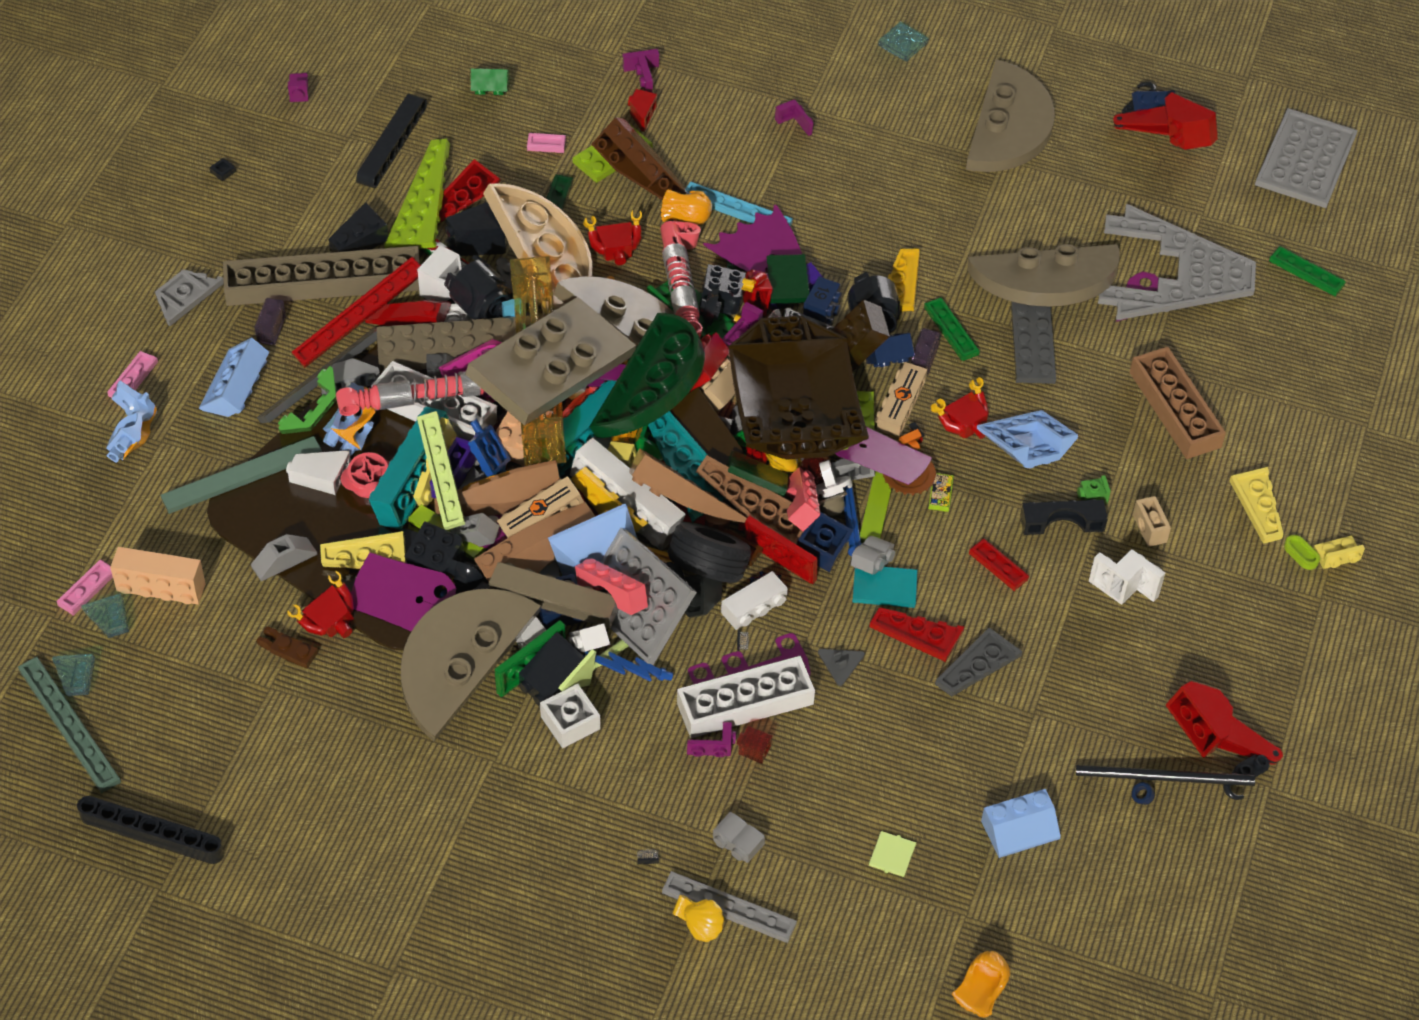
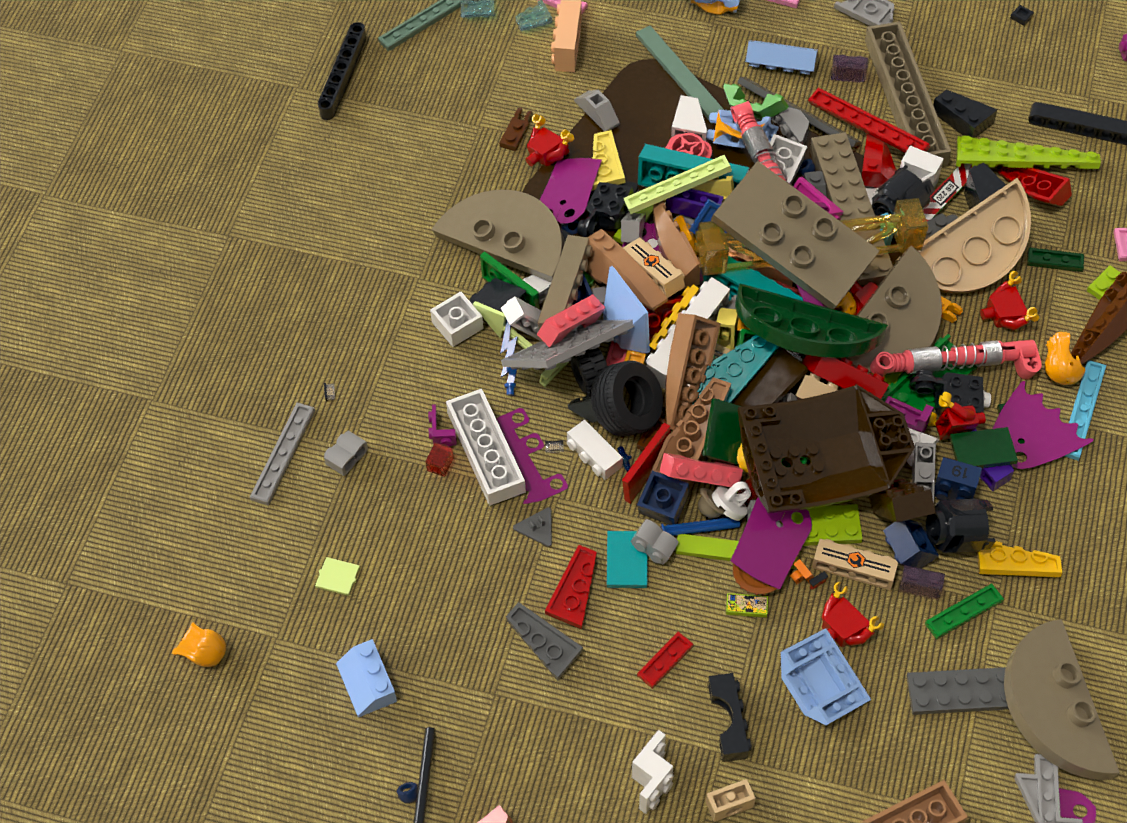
camera: 90 degrees right, 5 degrees up
yellow animal [672,895,724,942] -> none
bright green brick [1077,475,1111,504] -> none

